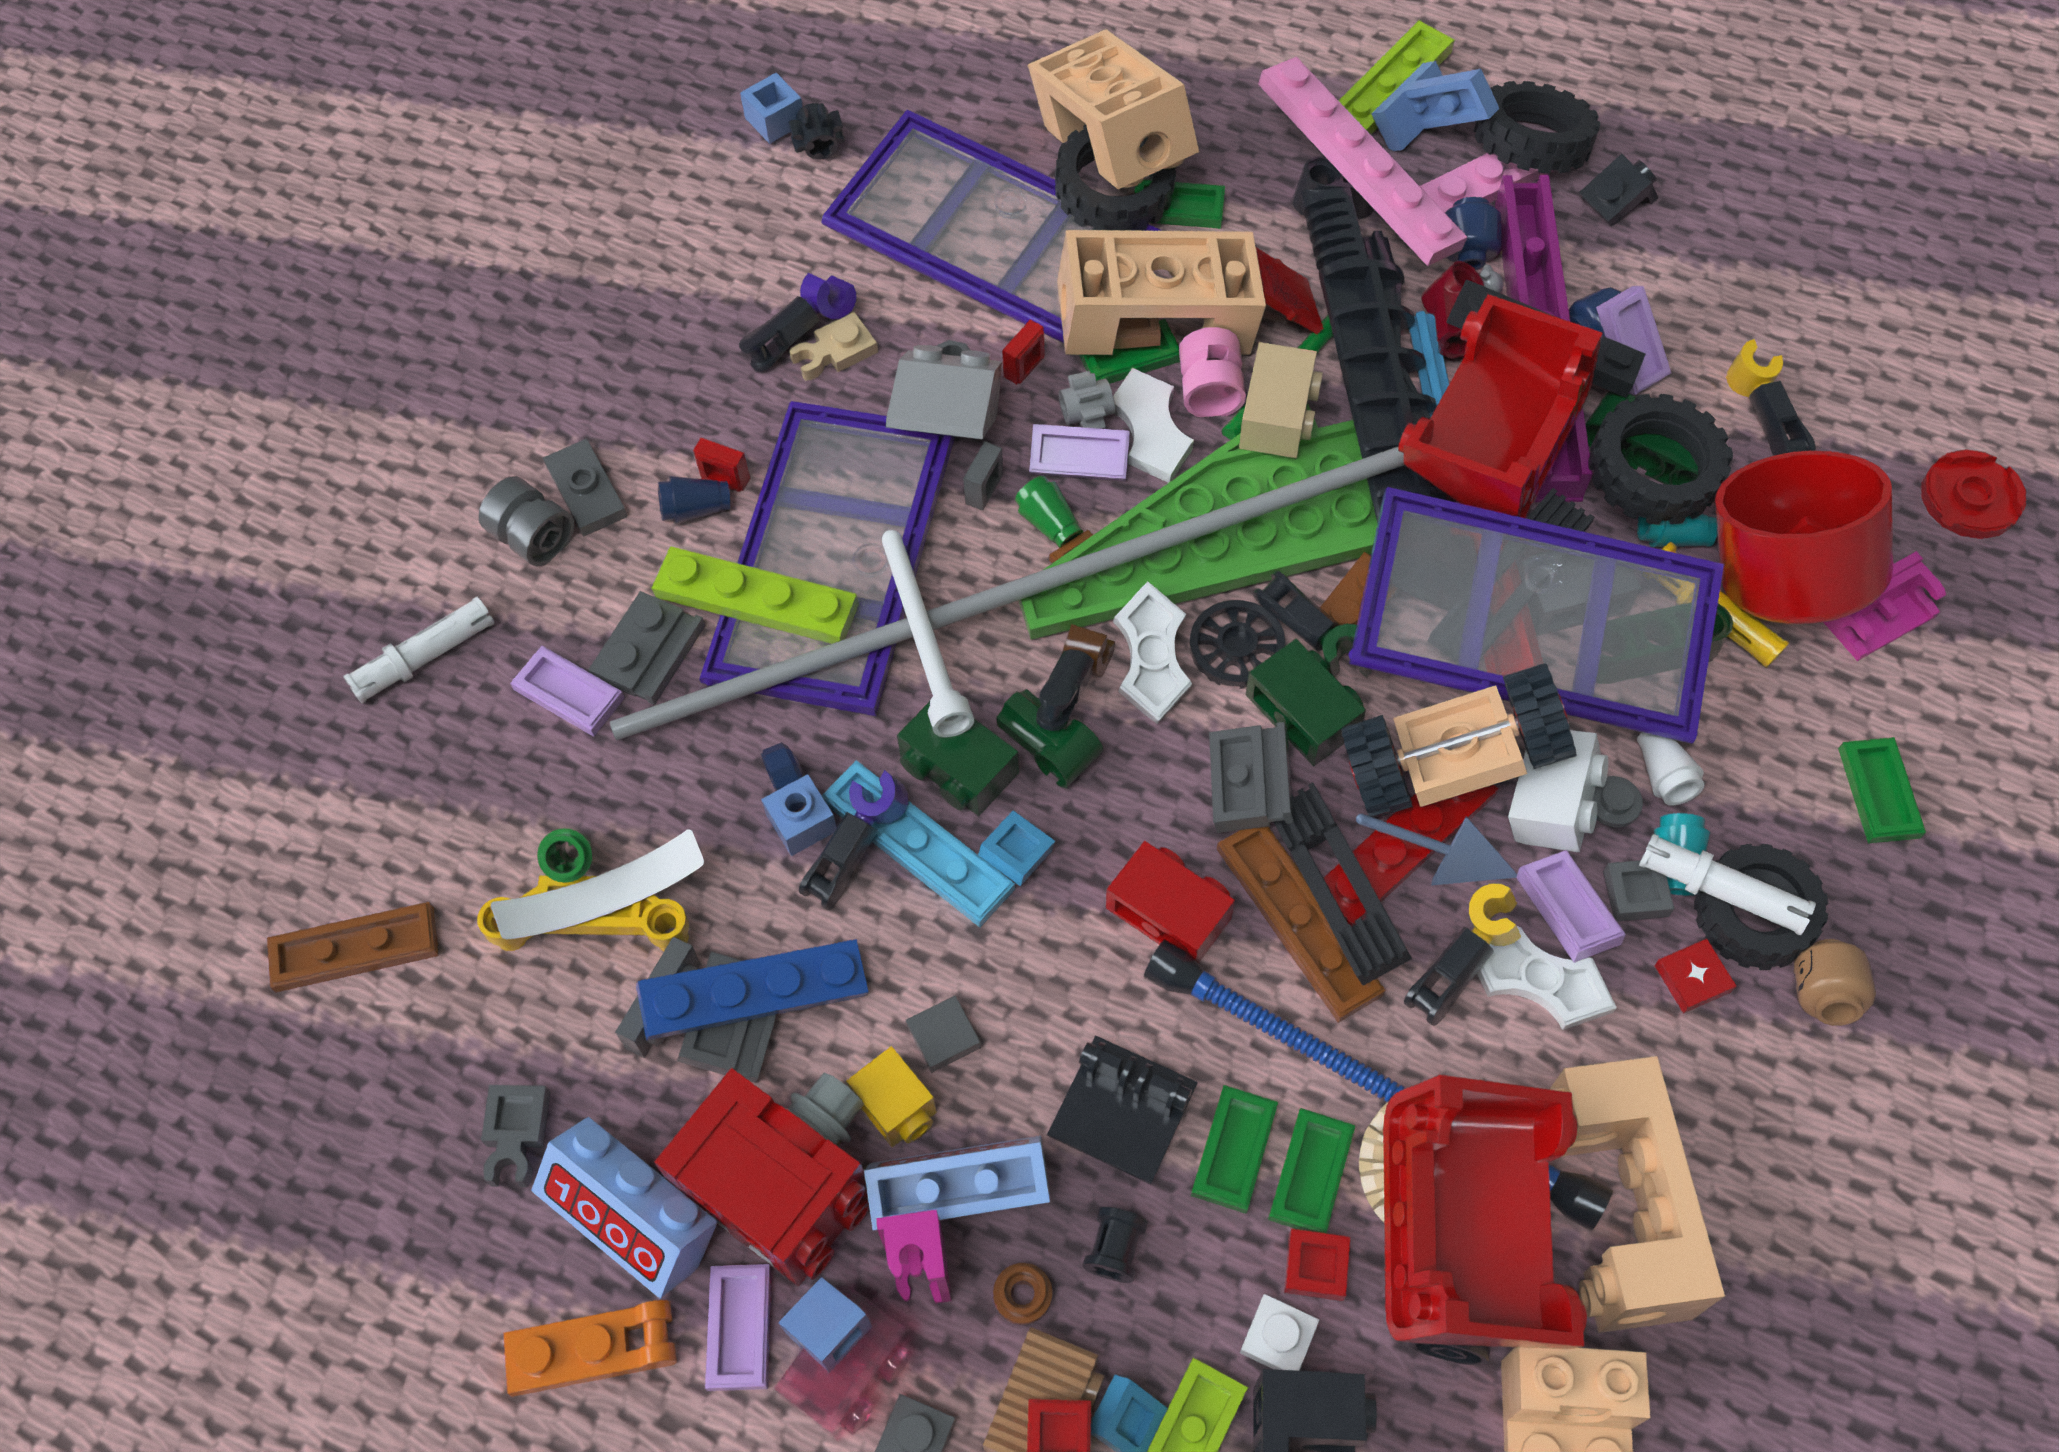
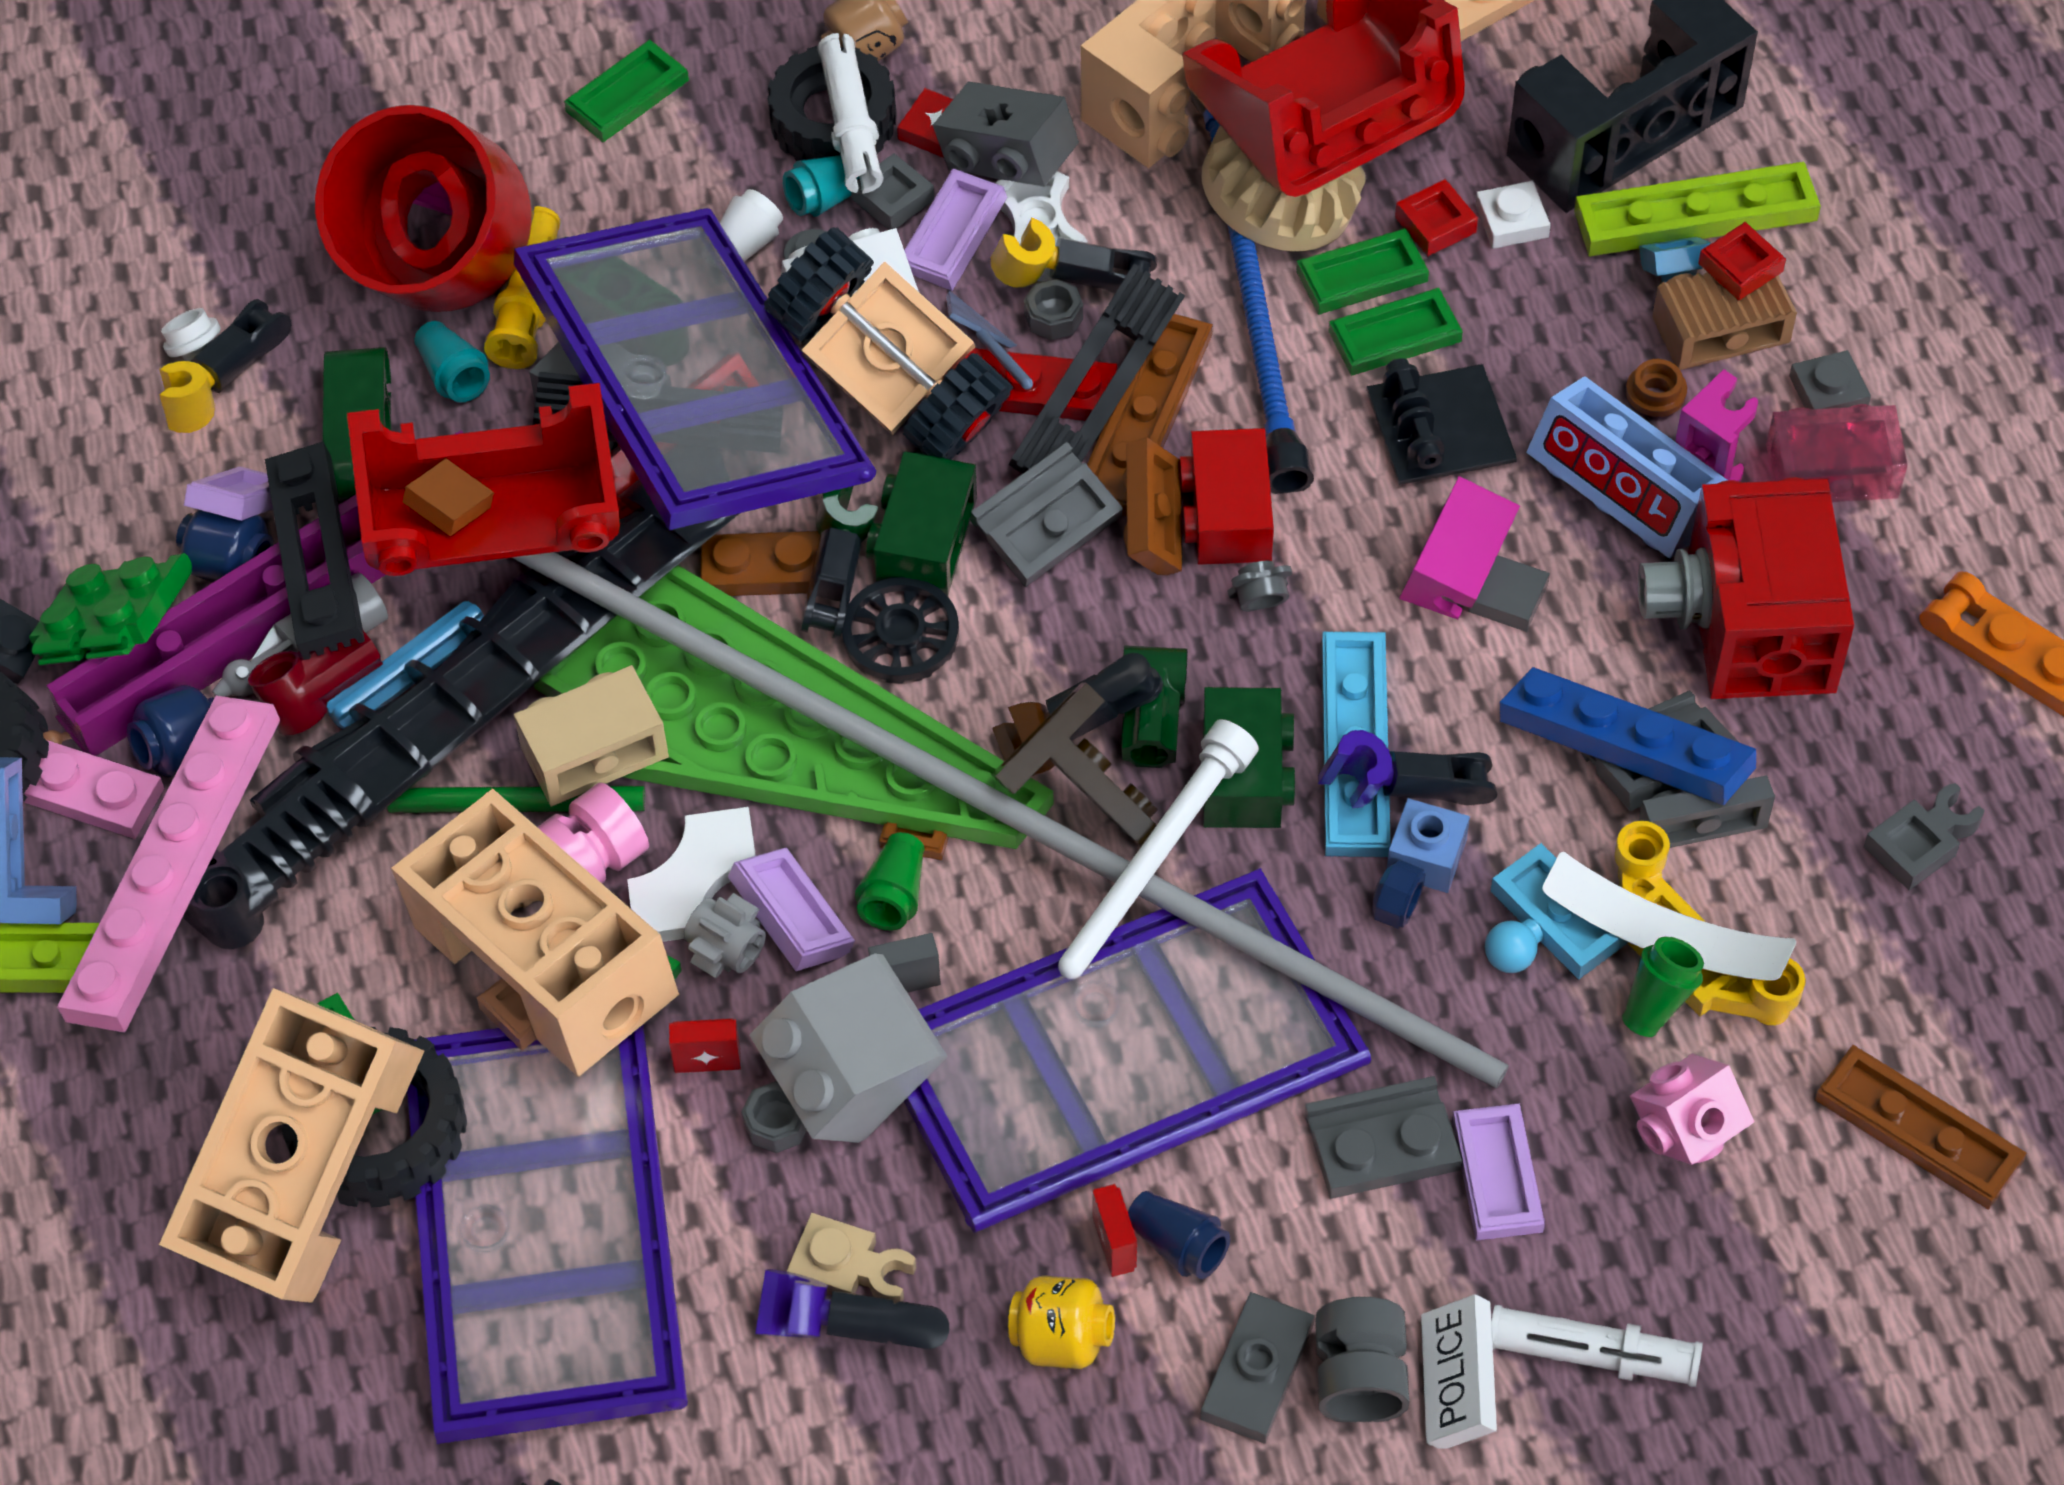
camera: 130 degrees left, 5 degrees down
light blue brick [531,1116,718,1298] -> none
lime plate [652,546,859,644] -> none
lavender tile [705,1264,772,1391] -> none
medium blue slope [778,1277,872,1373] -> none
yellow brick [846,1046,937,1148] -> none
dark azure plate [978,810,1055,886] -> none
black bush [1082,1207,1148,1283] -> none
white tile [1113,581,1192,724] -> none
red piece [1256,247,1323,334] -> none
black tyre [1588,394,1733,525] -> none
red tile [1921,449,2026,539] -> none
none -> green plate [29,553,192,666]
none -> white plate [161,308,221,361]
none -> dark orange tile [402,459,494,536]
none -> dark grey brick [933,81,1079,187]
none -> dark brown bracket [991,683,1158,847]
none -> yellow head [1008,1275,1115,1369]
none -> dark grey tile [1024,279,1083,340]
none -> dark orange plate [1123,437,1182,575]
none -> dark grey plate [1227,561,1293,612]
none -> dark pink hinge [1399,476,1520,620]
none -> white tile [1421,1294,1497,1448]
none -> medium azure plate [1485,843,1628,980]
none -> bright pink brick [1630,1054,1754,1165]

